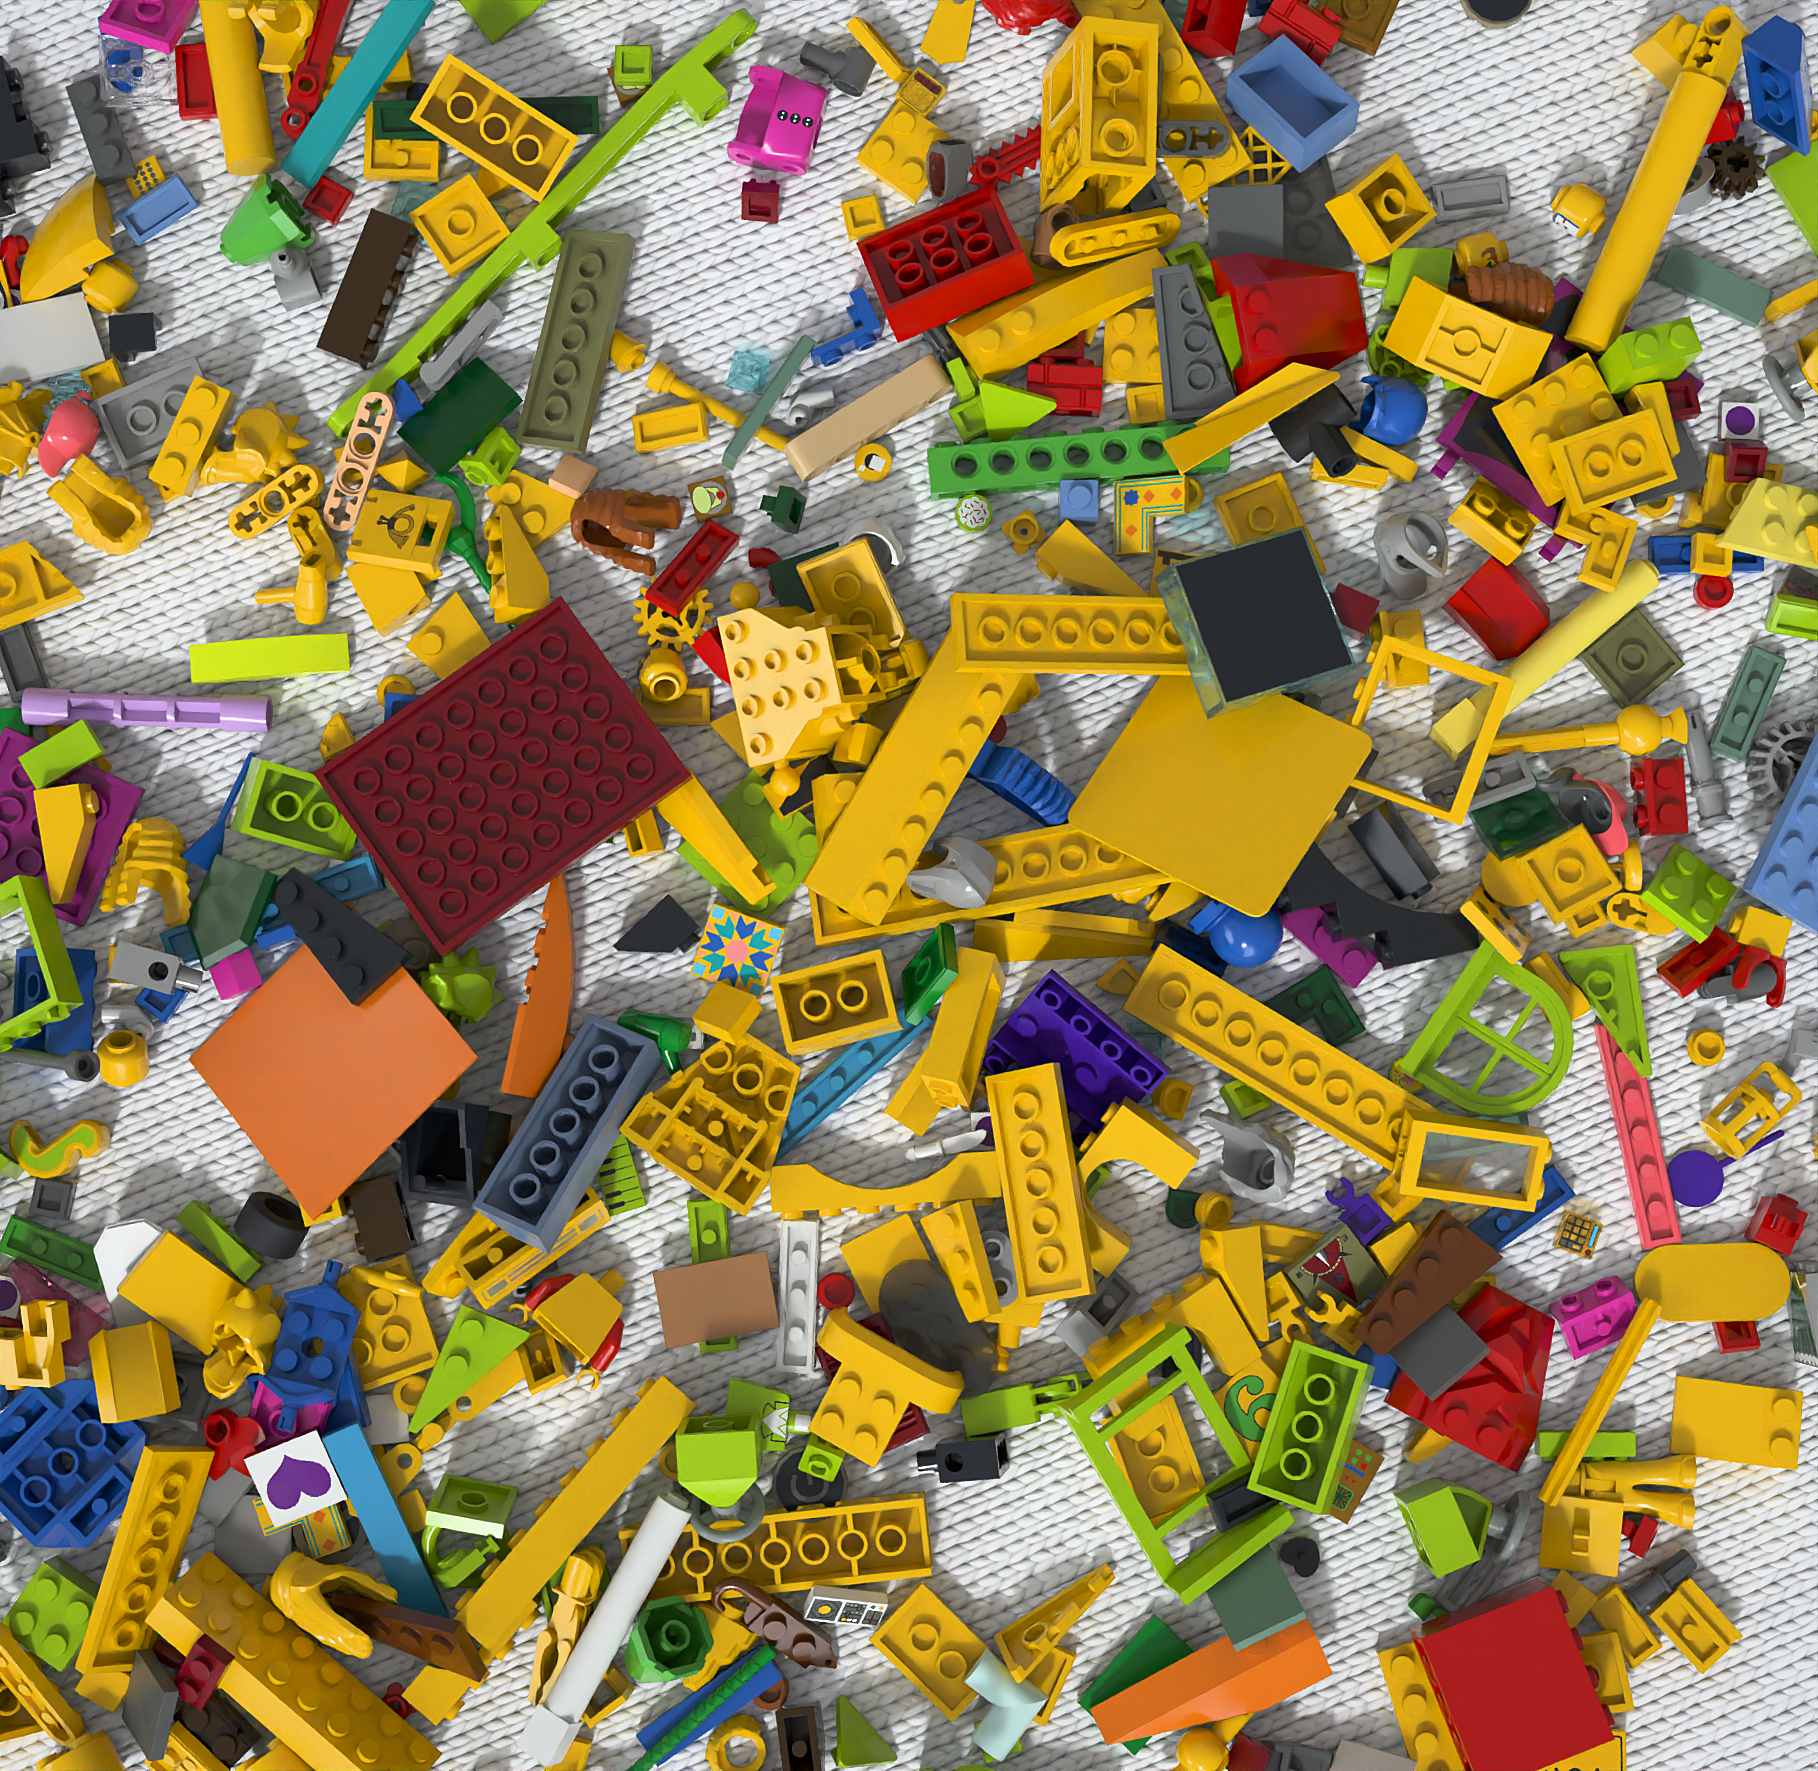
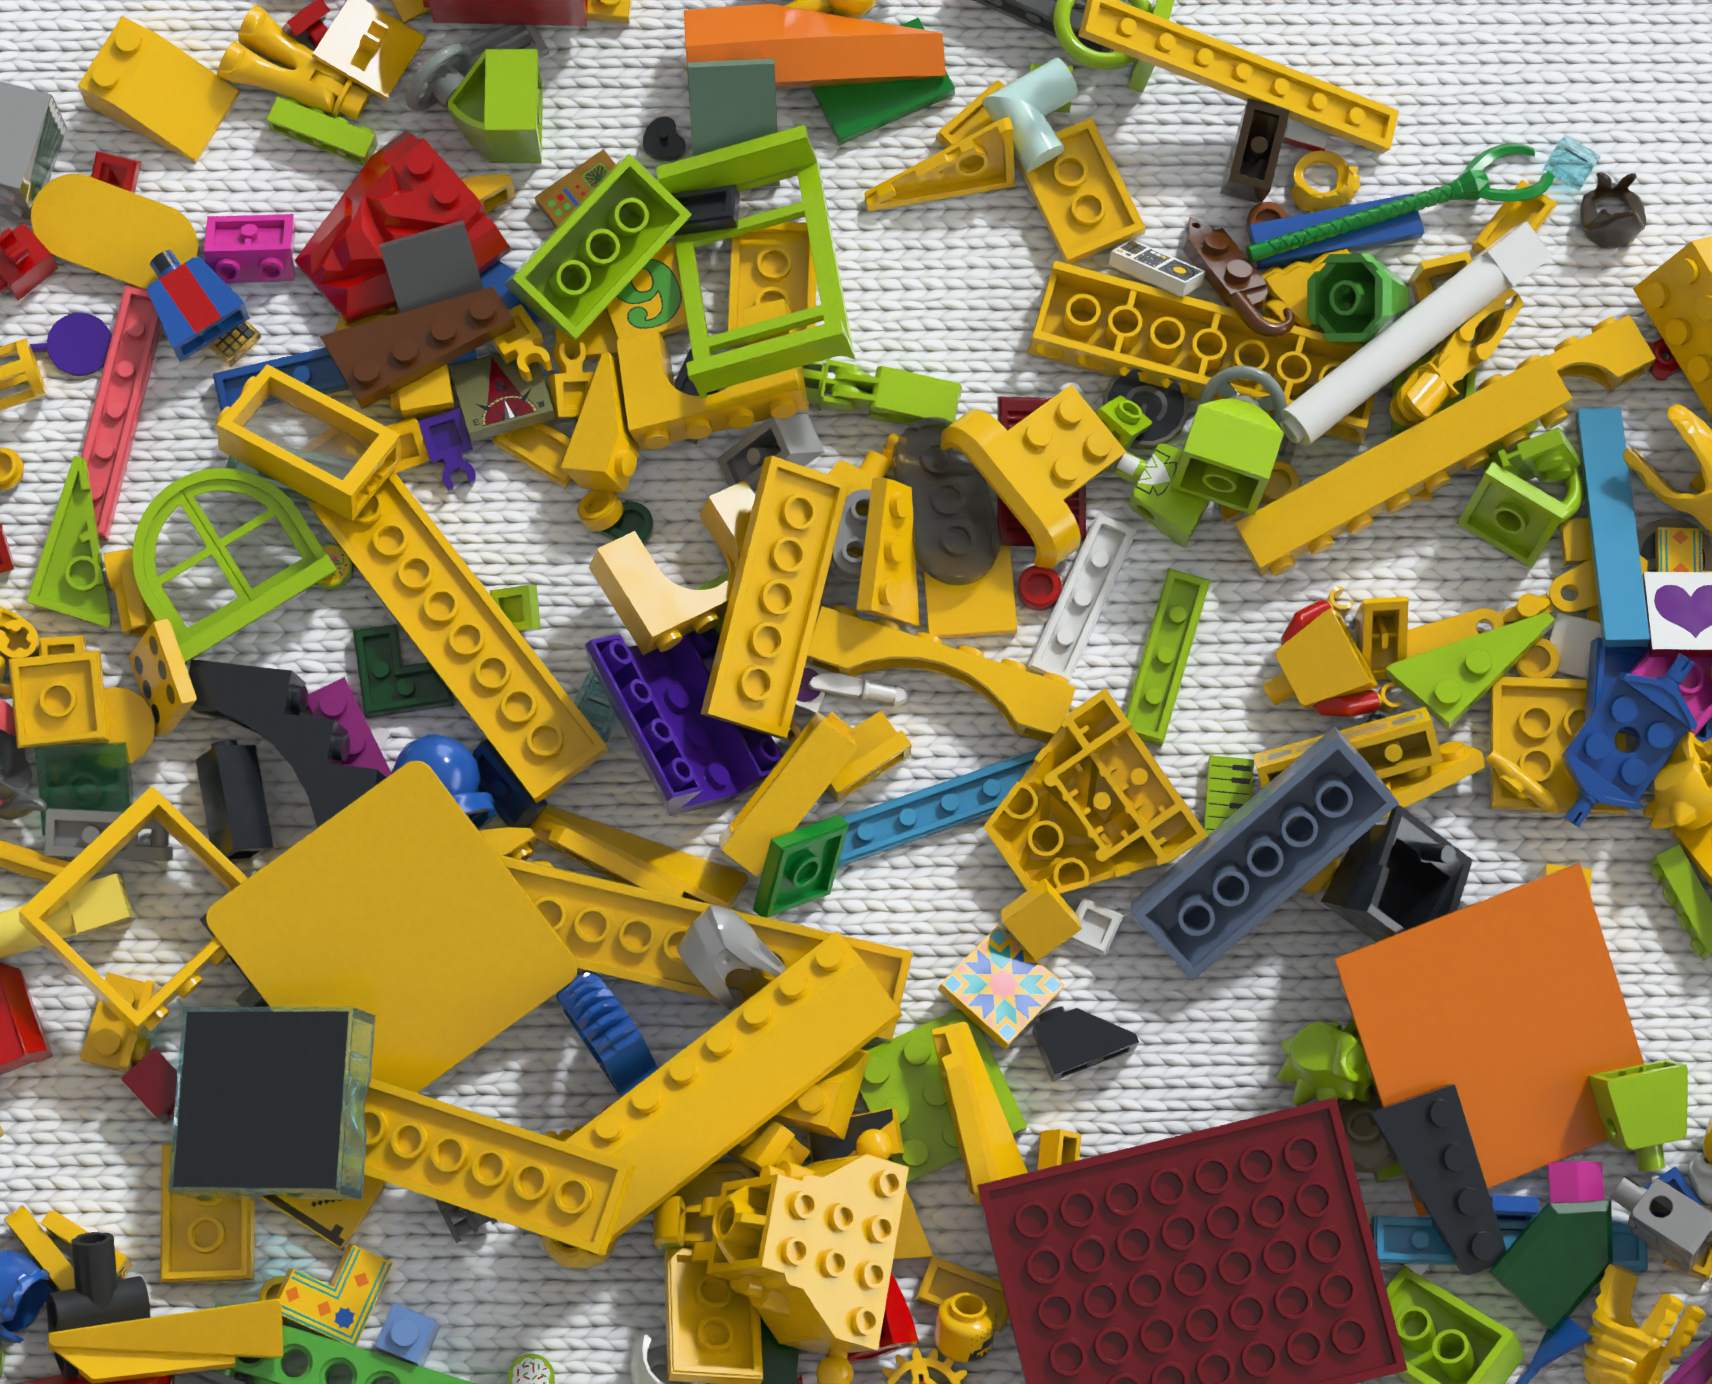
camera: 160 degrees left, 10 degrees down
black tyre [233,1191,311,1260] -> none
reddish brown wing [329,1591,487,1683] -> none
dark brown brick [344,1174,418,1262] -> none
orange wedge [500,872,576,1099] -> none
green piece [617,1008,692,1078] -> none
medium nougat tile [653,1251,780,1349] -> none
yellow brick [770,949,904,1058] -> none
lime piece [830,1695,898,1769] -> none
black torso [917,1430,1010,1483] -> none
yellow plate [1002,510,1046,554] -> none
yellow slope [1035,520,1149,597] -> none
yellow tile [1096,957,1140,995] -> none
yellow tile [1152,1077,1194,1122] -> none
light grey hair [1199,1108,1296,1204] -> none
light grey helmet [1373,510,1448,601] -> none
bright green hand [1408,1593,1448,1621] -> none
yellow axle [1538,1297,1662,1507] -> none
none -> torso [146,250,250,362]
none -> lime torso [1588,1059,1688,1172]

